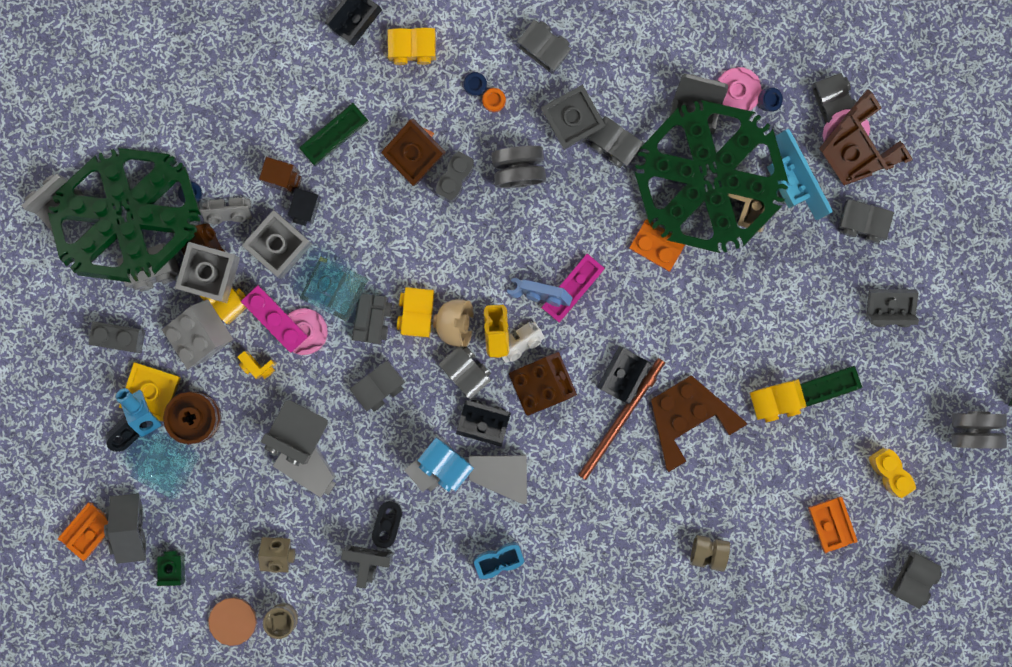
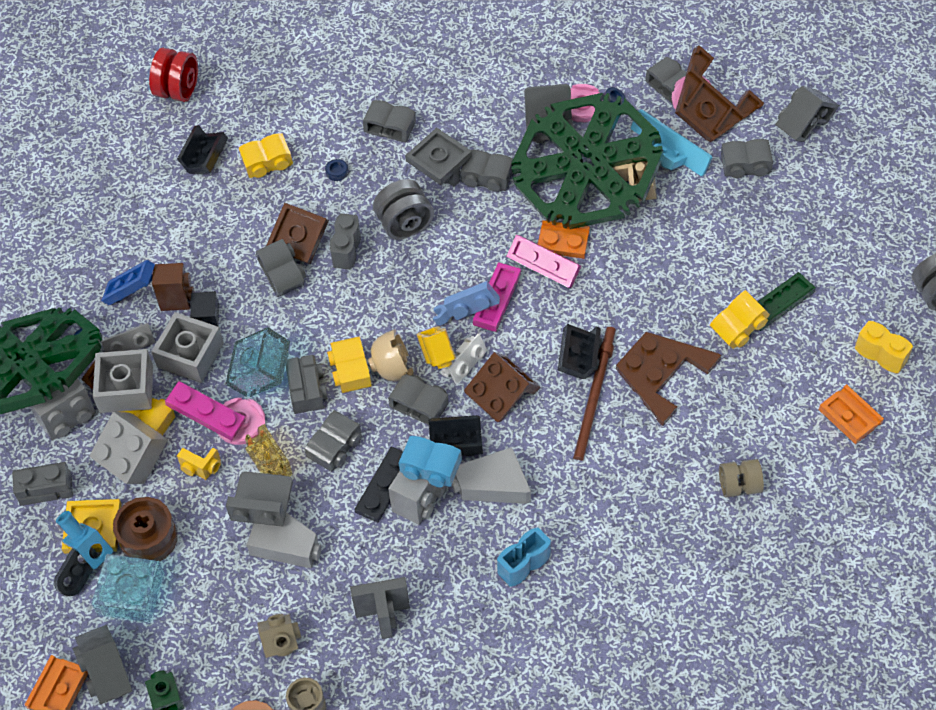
camera: 15 degrees left, 30 degrees down
dark green plate [299,103,369,166] -> none
black plate [372,501,403,548] -> none
orange tile [482,88,506,112] -> none
dark grey bracket [867,289,919,327] -> none
none -> blue plate [101,260,155,305]
none -> clear yellow hinge [245,424,292,477]
none -> dark grey brick [256,239,306,297]
none -> black plate [354,446,403,523]
none -> plate [506,235,581,288]
none -> dark grey brick [775,86,840,142]

